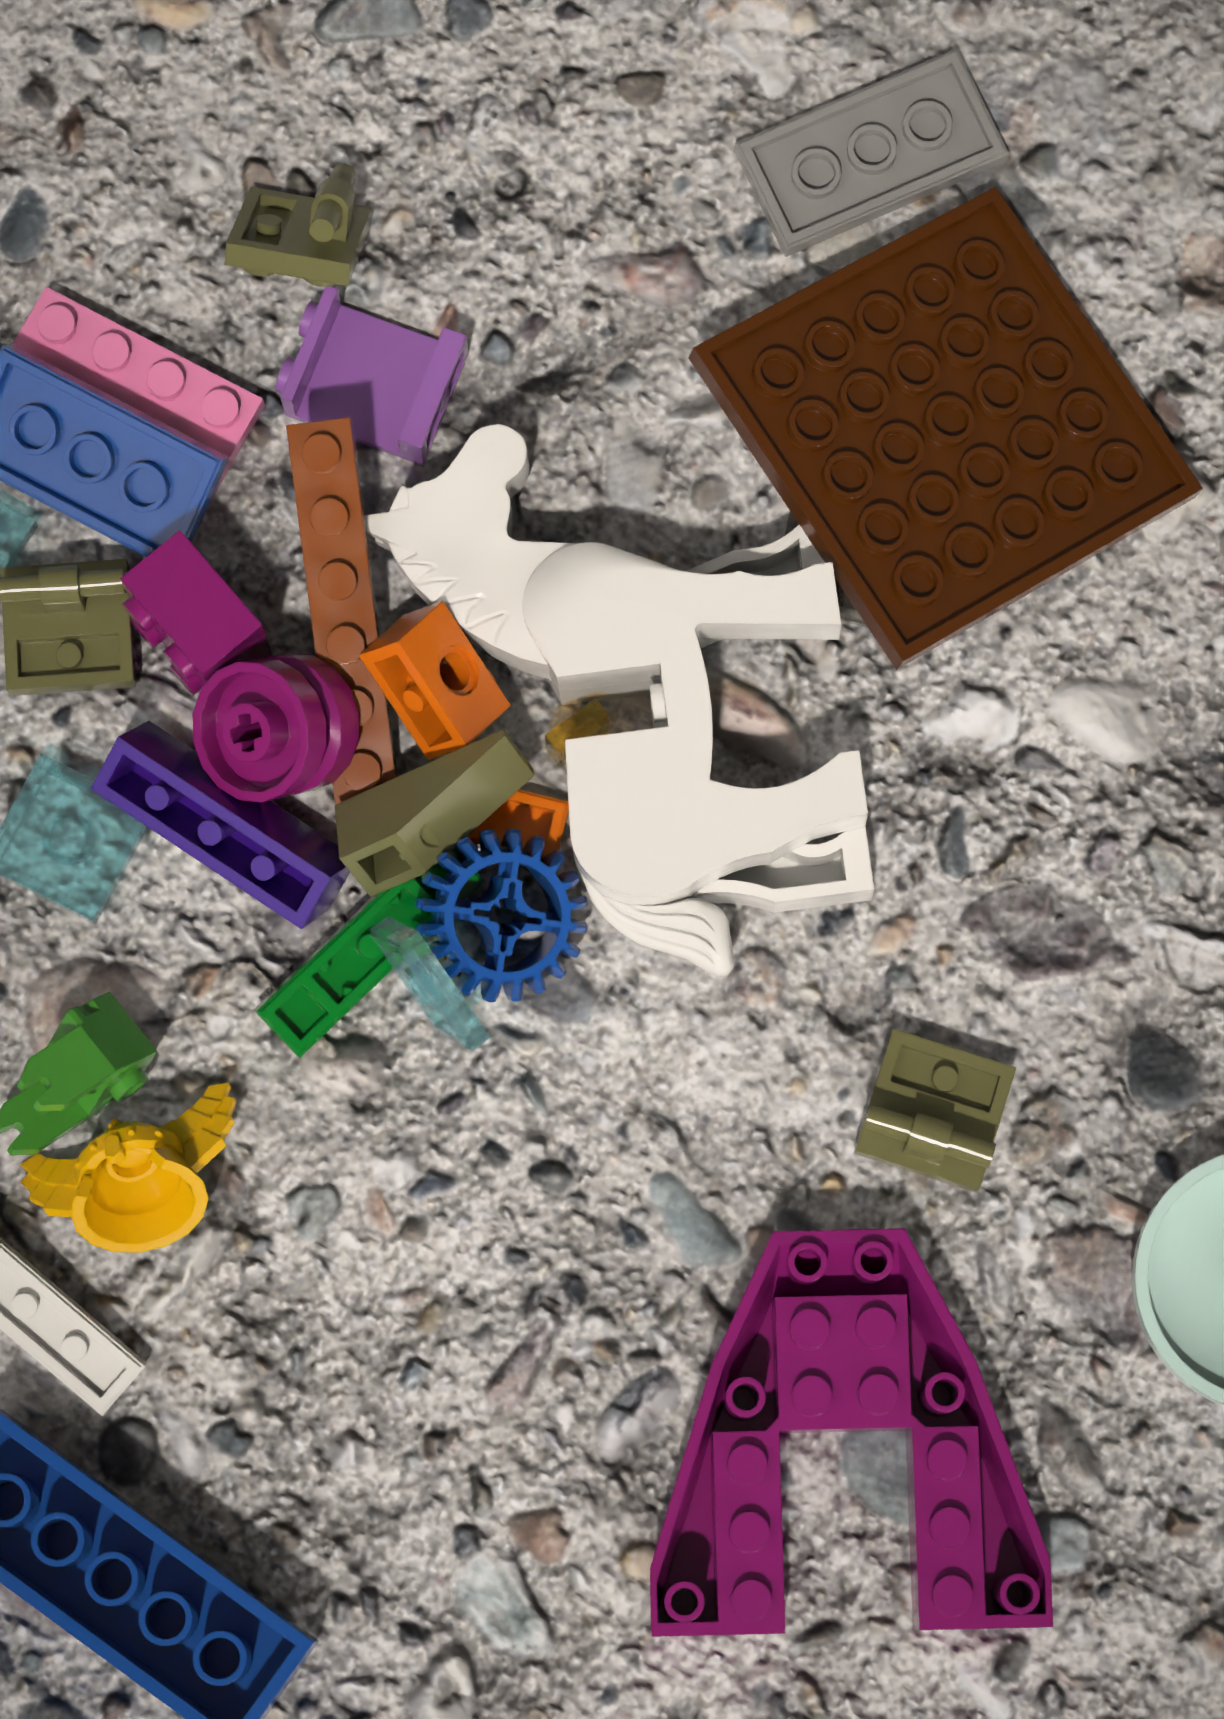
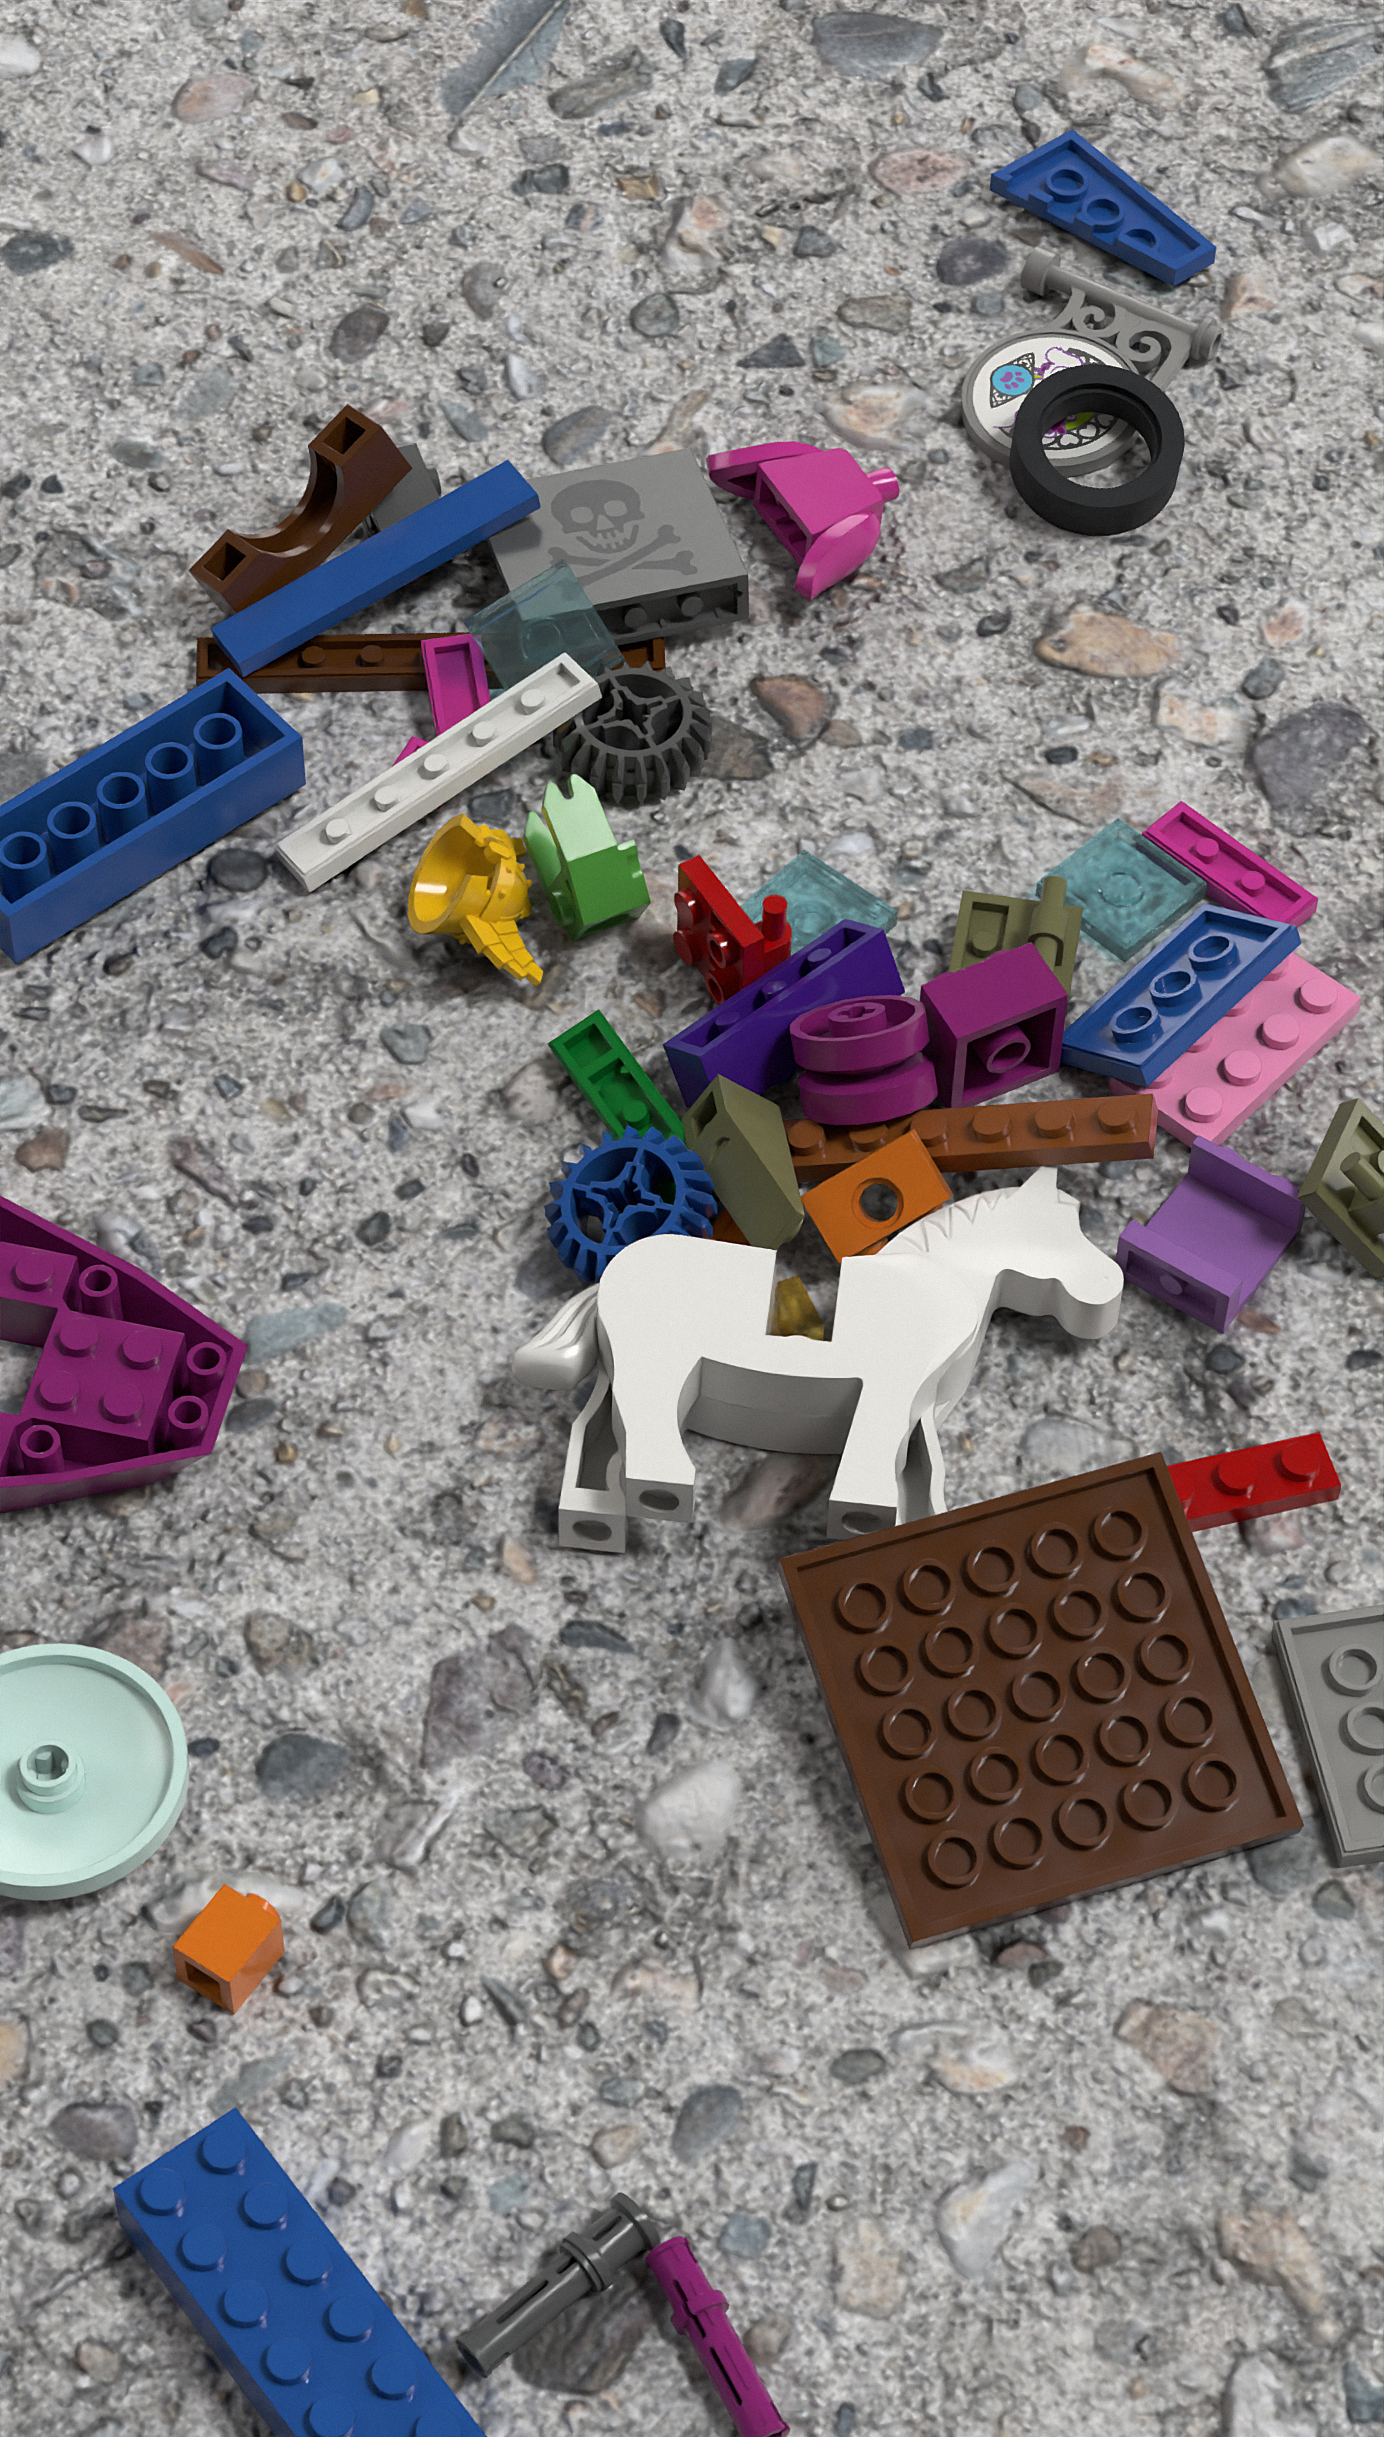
camera: 105 degrees right, 25 degrees down
clear light blue tile [370,916,491,1051] -> none
olive plate [853,1029,1016,1193] -> none
none -> red plate [673,855,792,1006]
none -> red plate [1167,1432,1342,1532]

